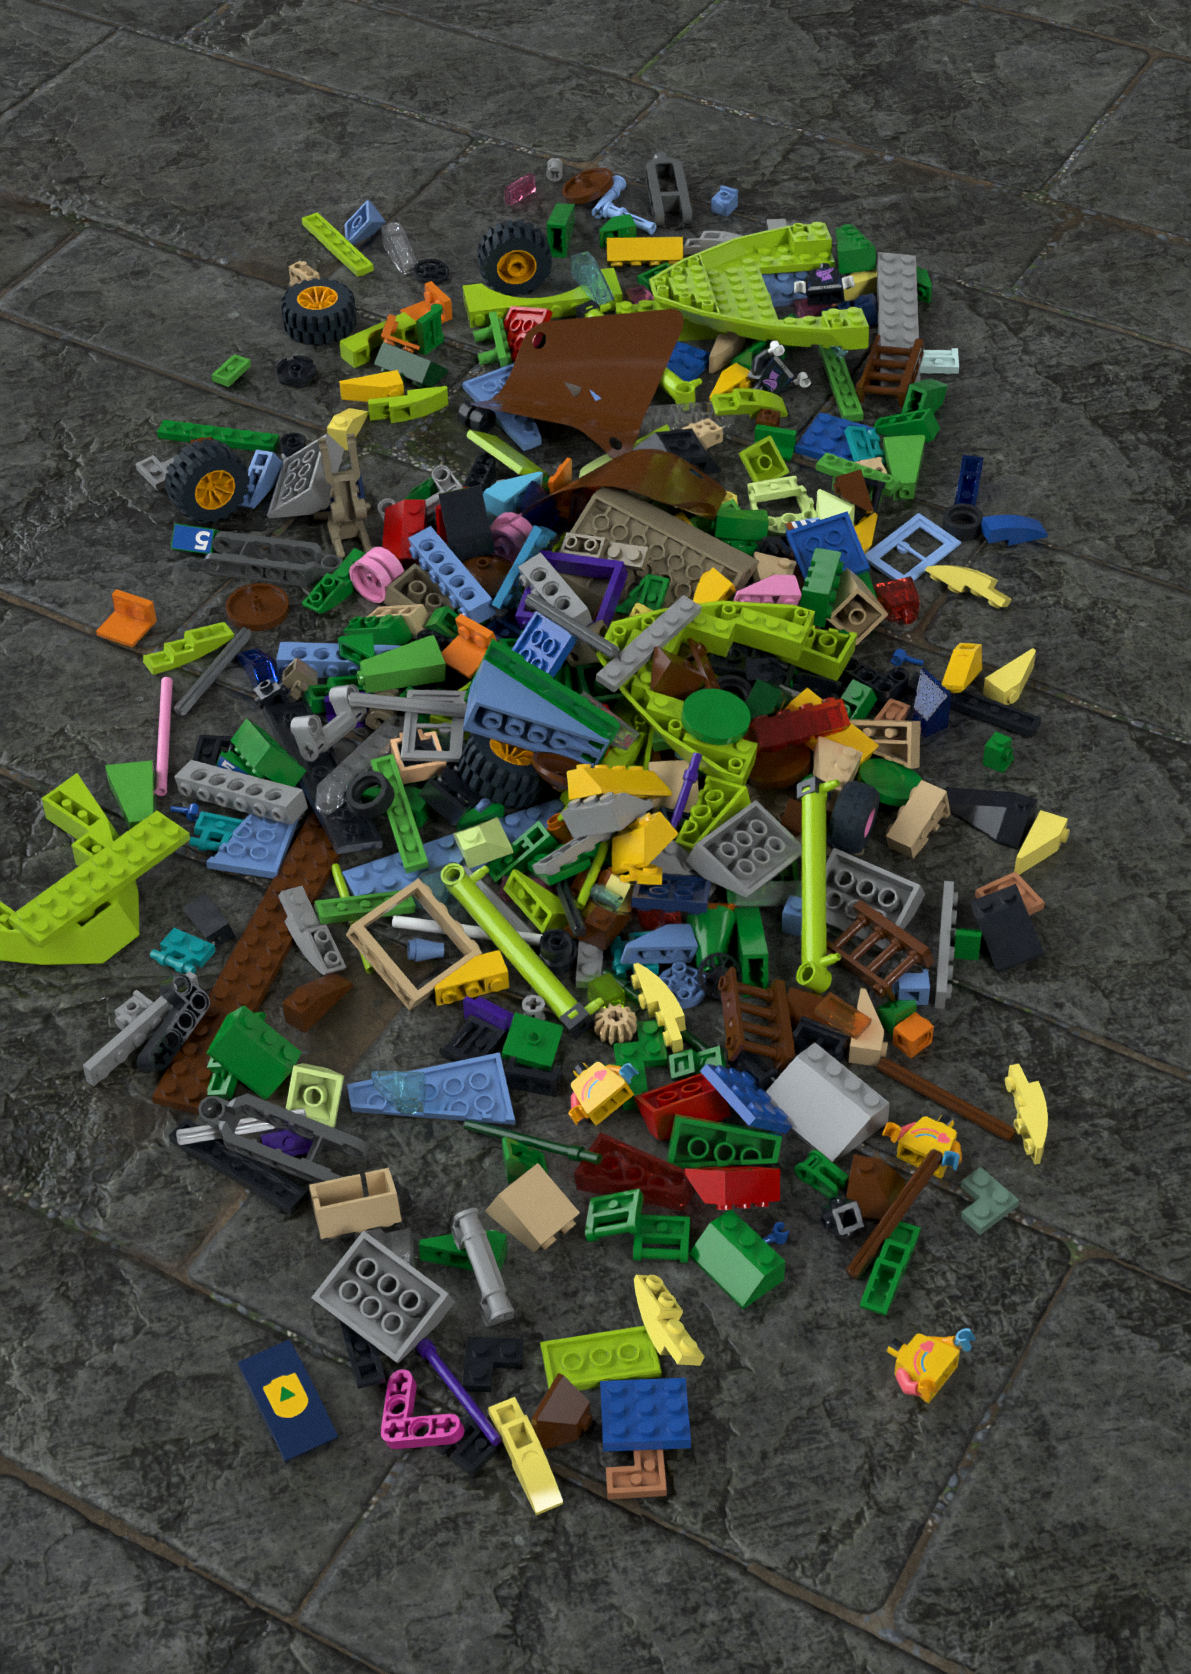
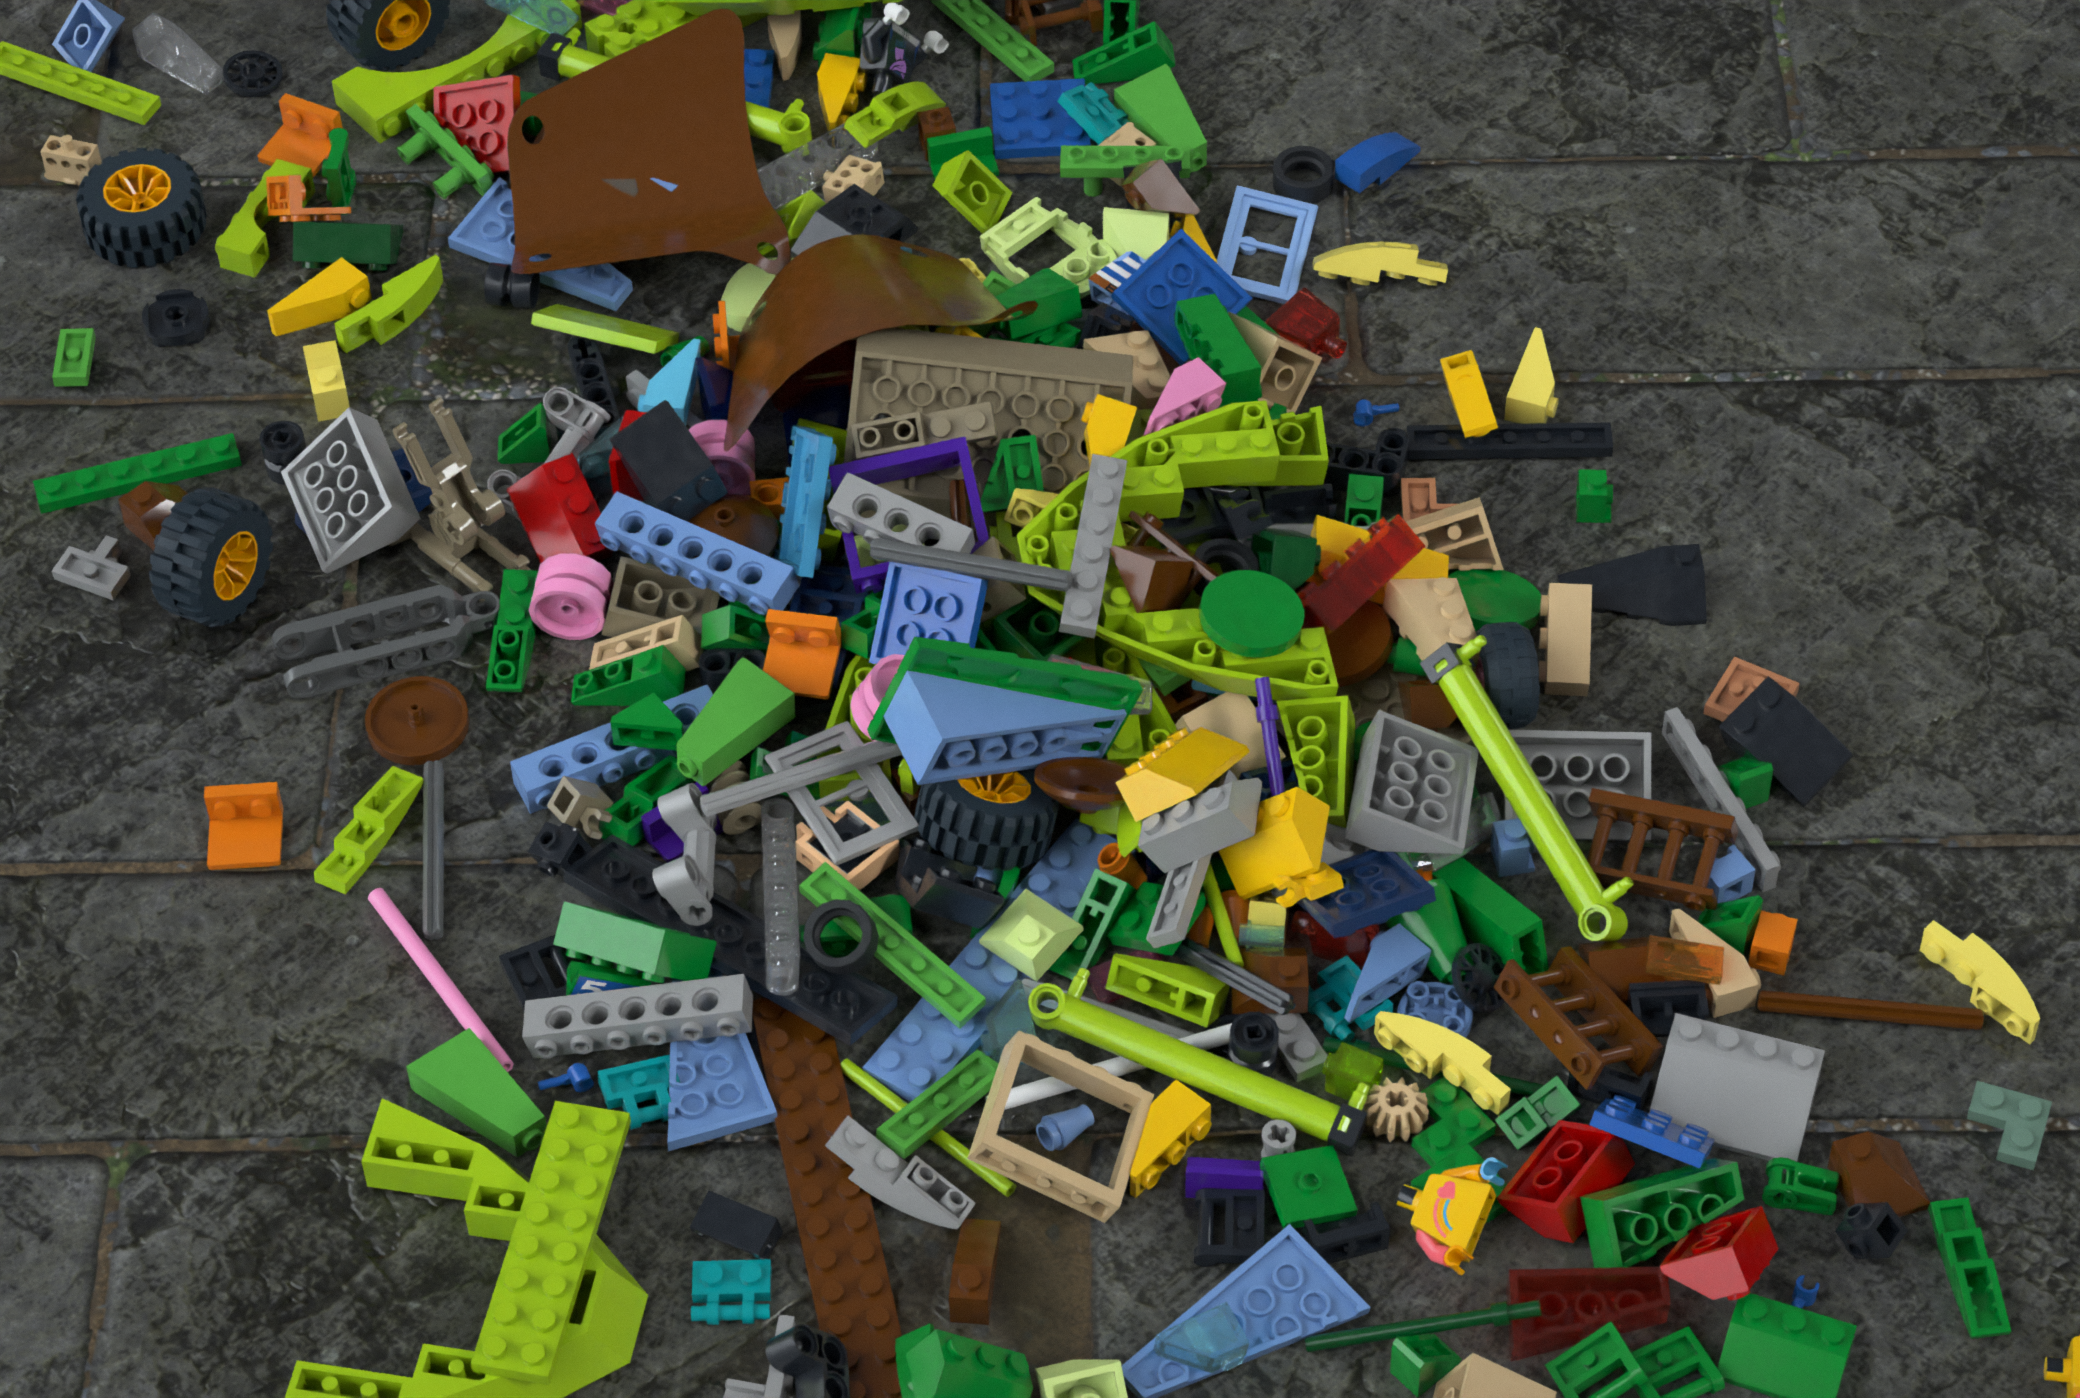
camera: 30 degrees left, 5 degrees up
blue panel [171,523,220,554] -> none
clear blue slope [236,648,280,688] -> none
medium blue slope [237,450,283,509] -> none
reddish brown axle [846,1149,943,1280] -> none
yellow torso [882,1115,962,1179] -> none
clear blue slope [912,668,951,738] -> none
clear blue slope [954,455,984,507] -> none
light yellow slope [1014,810,1070,875] -> none

